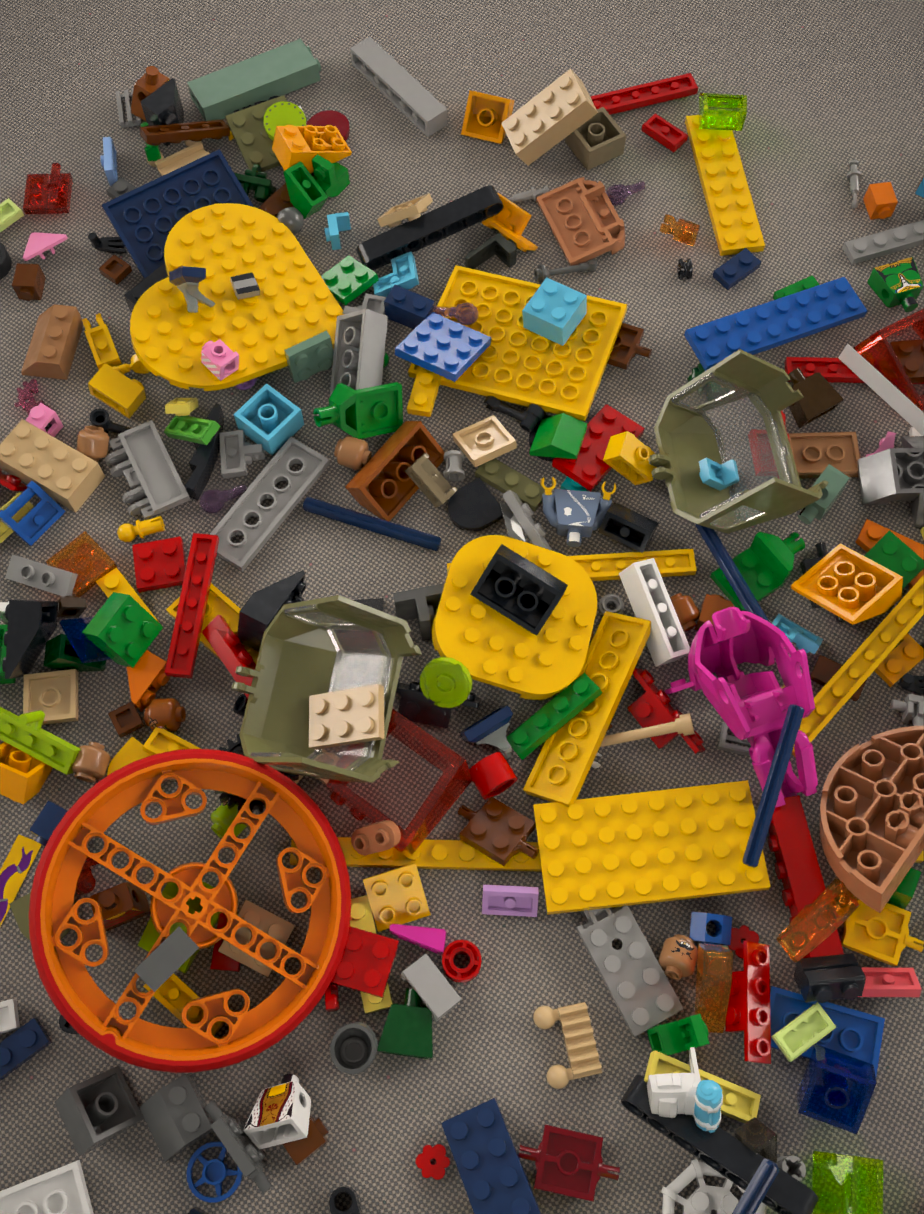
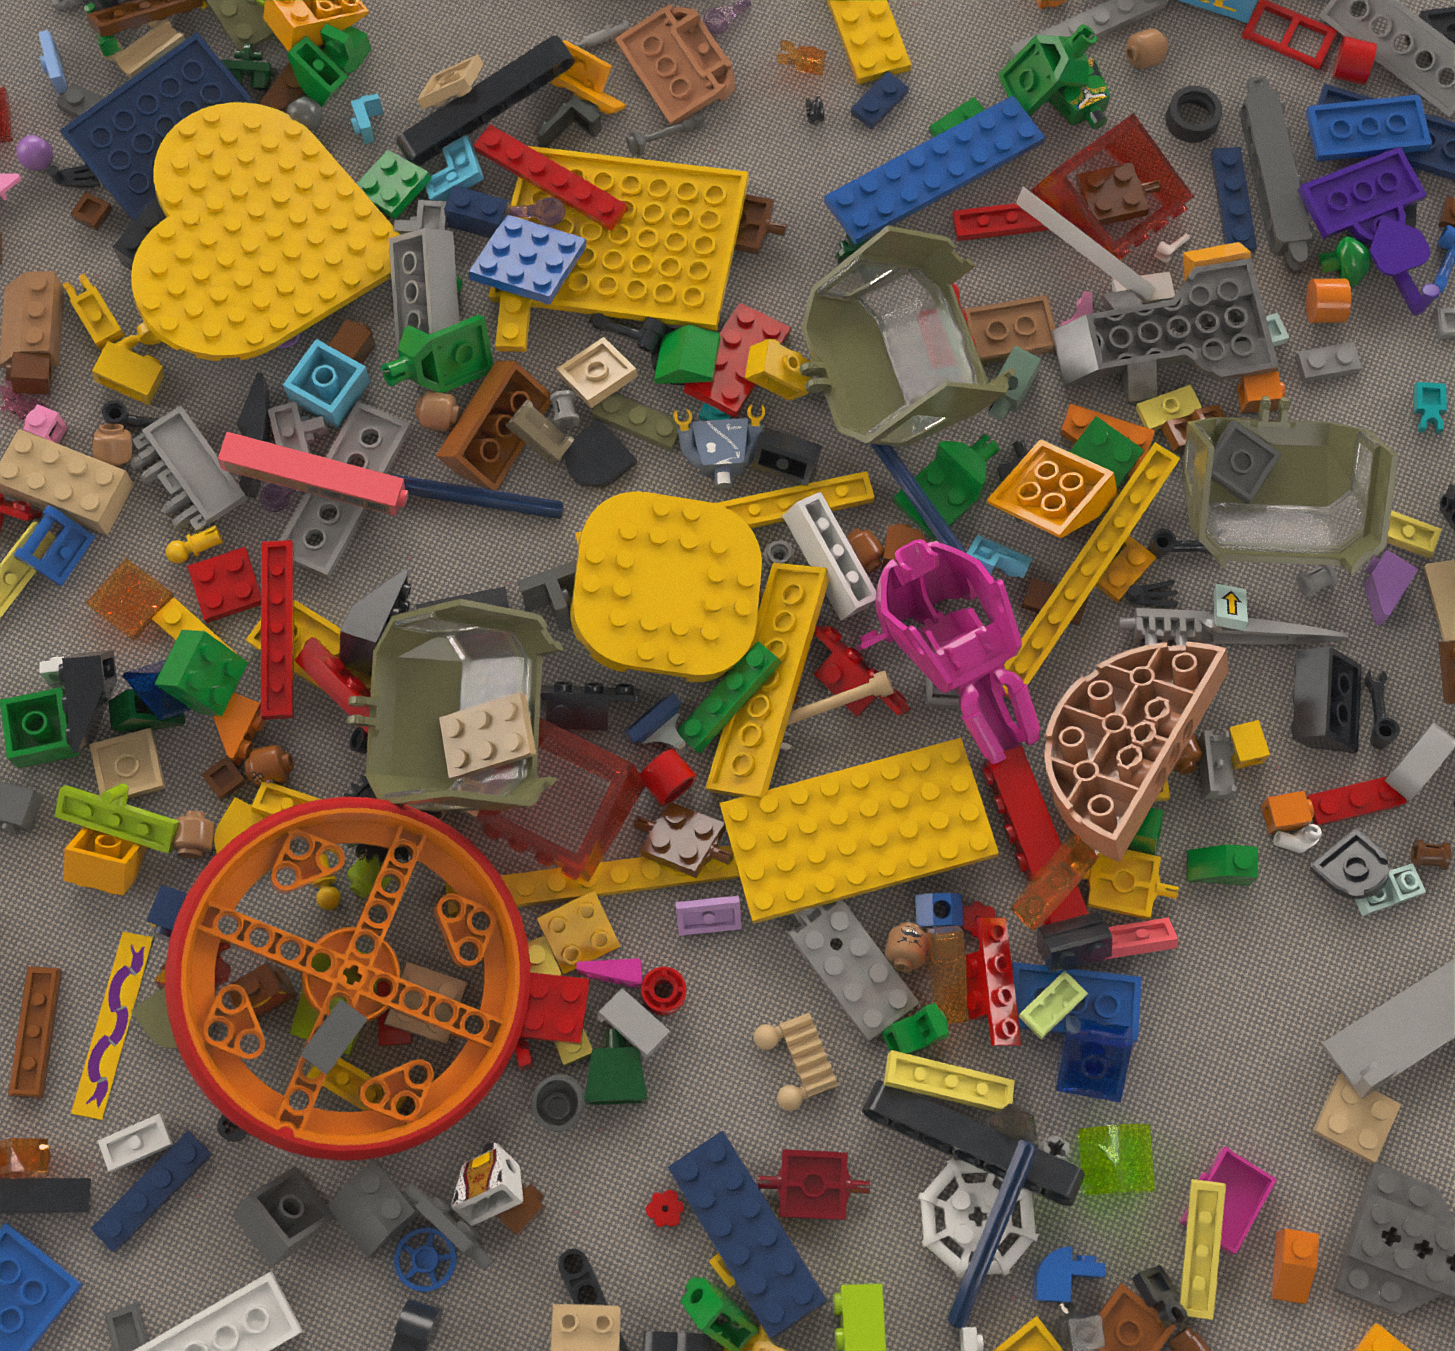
camera: 10 degrees left, 5 degrees up
light grey plate [5,554,78,597] -> none
dark brown plate [57,595,87,618] -> none
bright green tile [164,415,221,445] -> none
light yellow plate [165,398,199,416] -> none
piece [169,266,215,313] -> none
bright pink brick [201,339,239,381] -> none
tile [230,272,260,300] -> none
sand green plate [284,330,334,383] -> none
nougat plate [351,820,401,855] -> none
lime tile [420,657,472,708] -> none
black slope [470,544,568,636] -> none
dark grey sticker [500,502,525,542] -> none
light grey plate [502,490,553,551] -> none
medium azure brick [522,277,587,346] -> none
white piece [647,1047,723,1133] -> none
medium azure bracket [699,457,739,491] -> none
dark blue axle [742,704,804,867] -> none
dark brown torso [788,368,844,429] -> none
none -> reddish brown brick [6,352,52,395]
none -> medium lavender piece [16,135,54,171]
none -> coral brick [218,432,408,516]
none -> yellow pin [312,852,341,911]
none -> reddish brown brick [328,319,376,364]
none -> red plate [473,124,628,231]
none -> green plate [998,24,1097,117]

